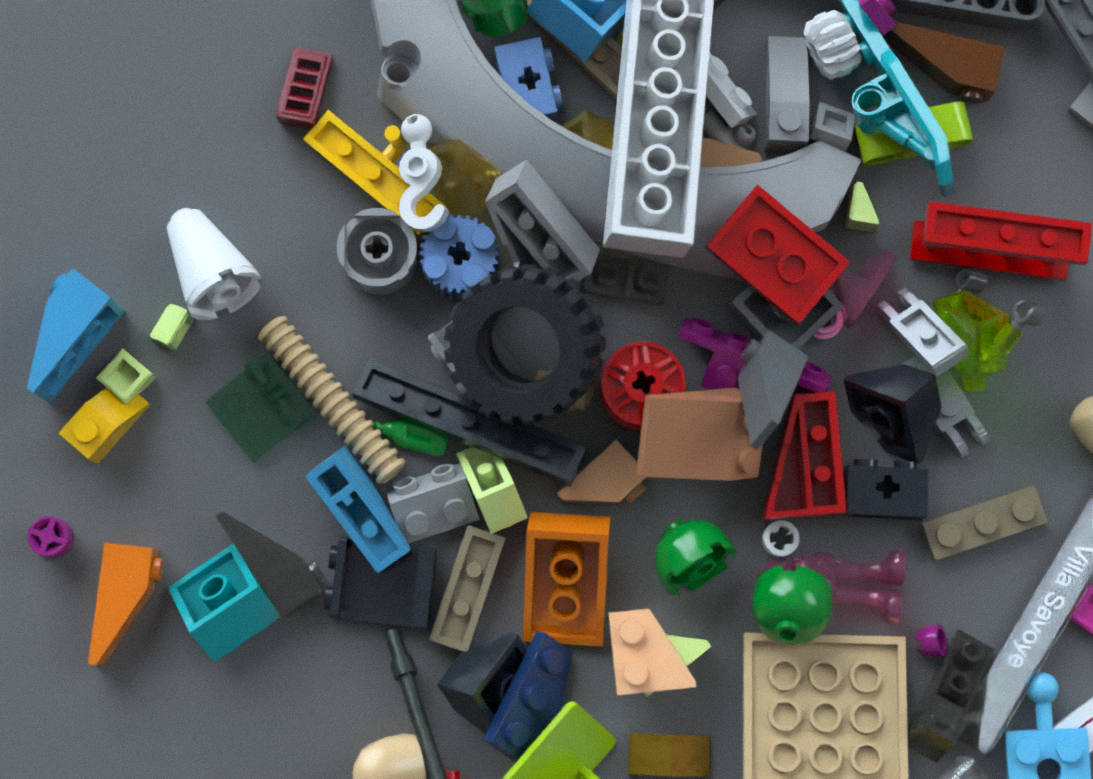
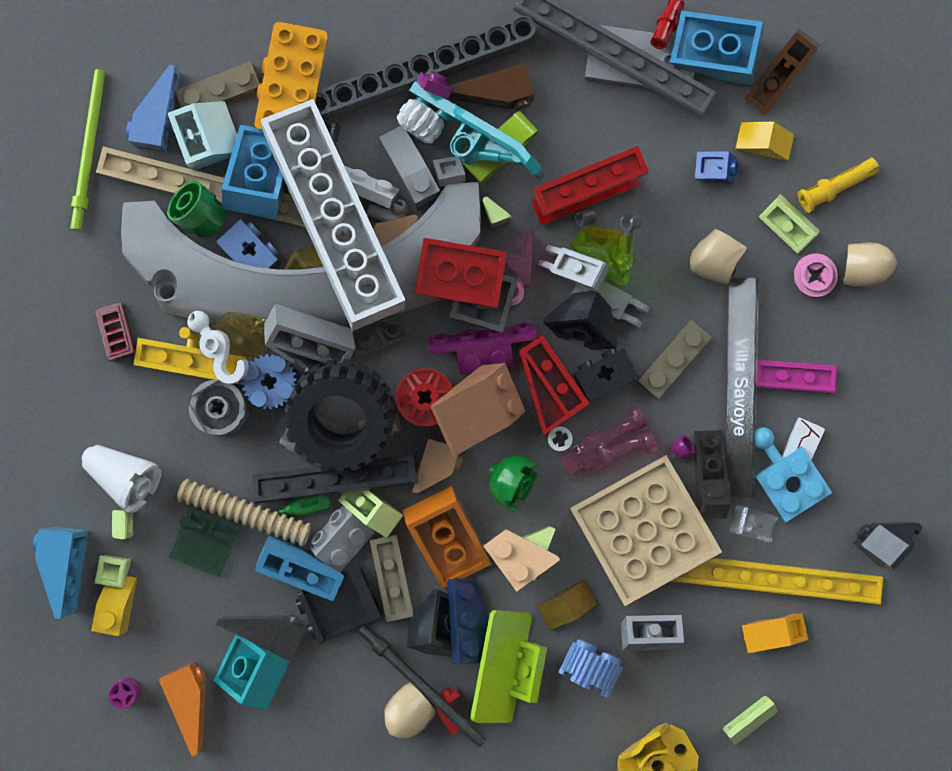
camera: 30 degrees left, 5 degrees up
dark grey slope [738,330,809,450] -> none
green cylinder [752,566,834,645] -> none

